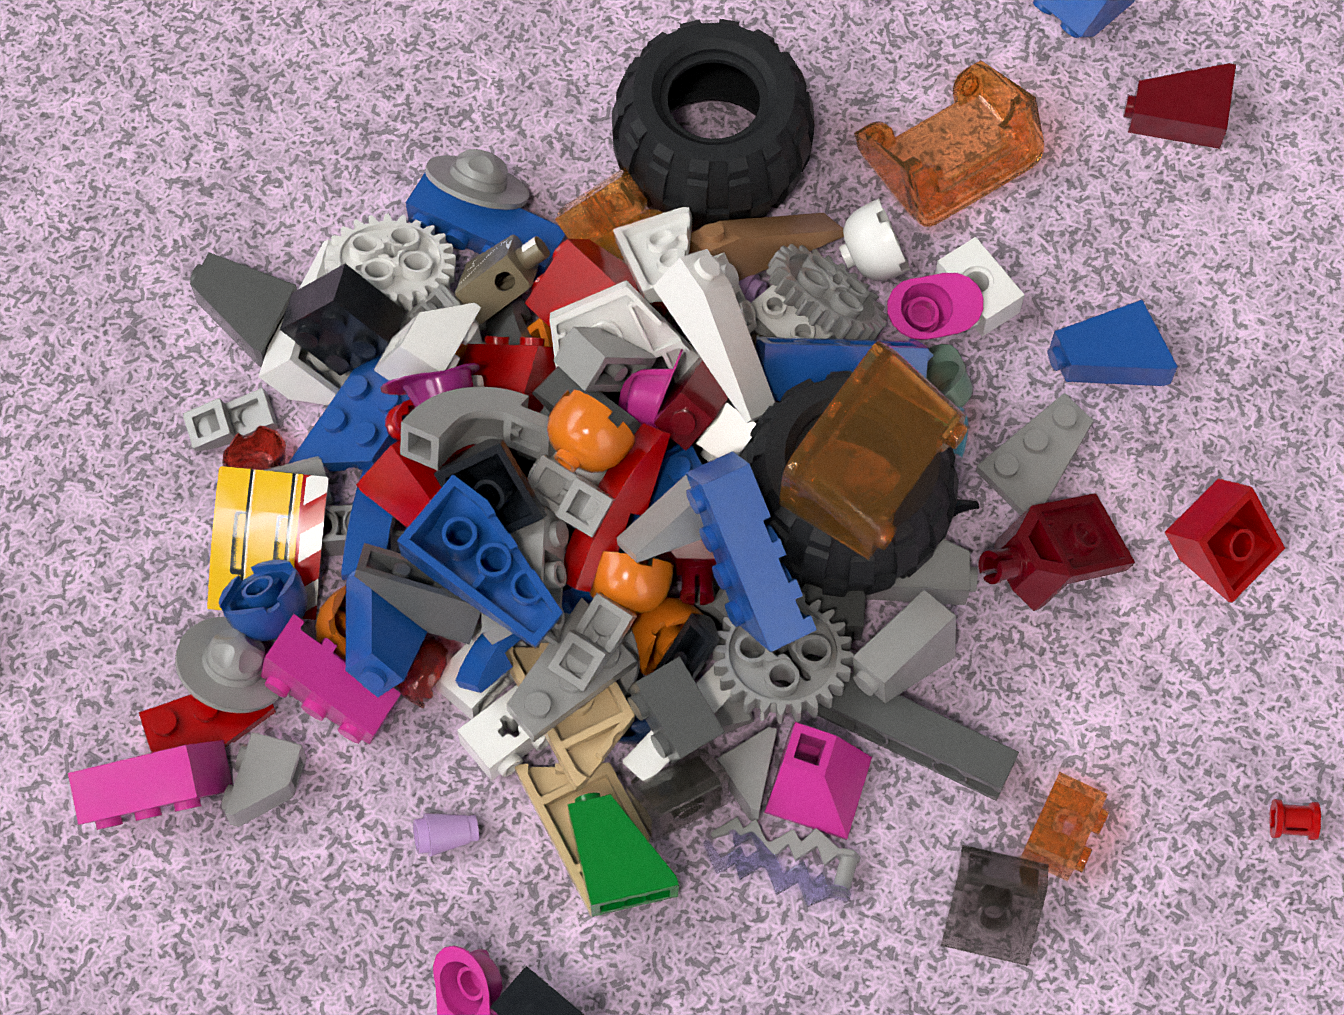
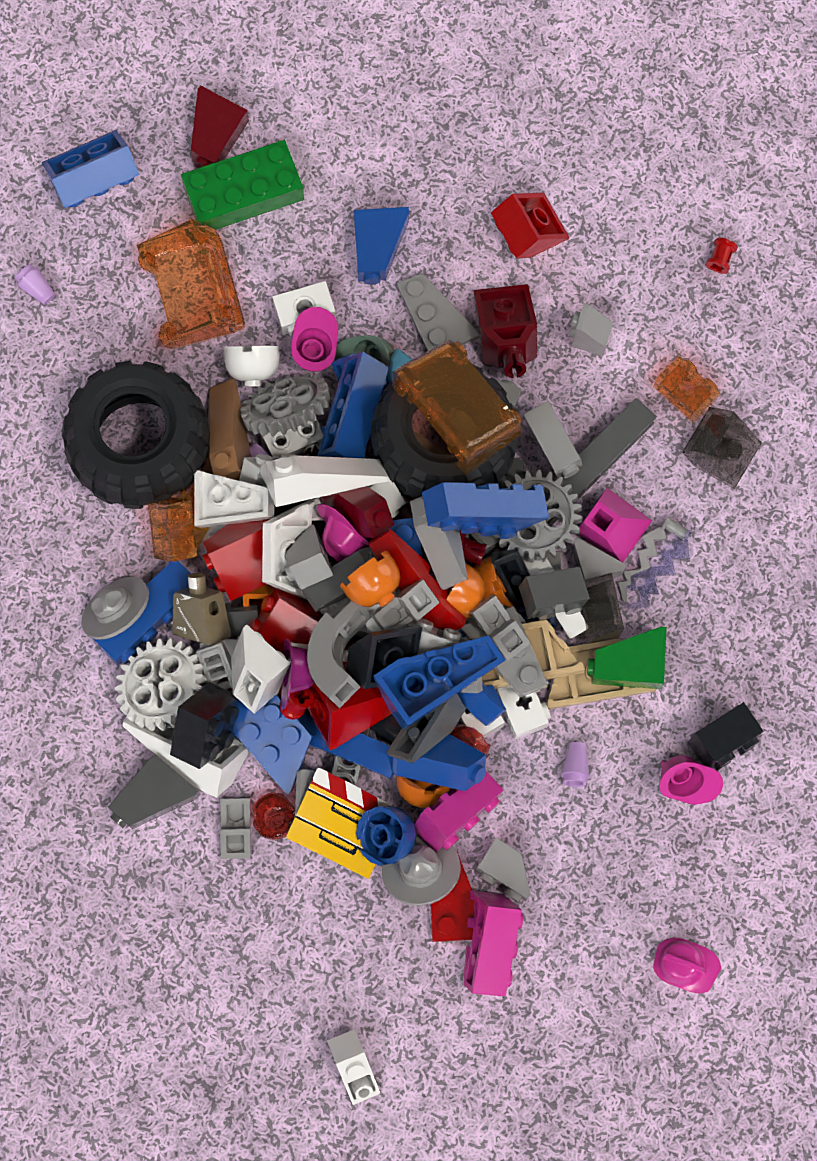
camera: 75 degrees left, 10 degrees up
none -> green brick [181,139,304,235]
none -> light grey slope [568,303,613,356]

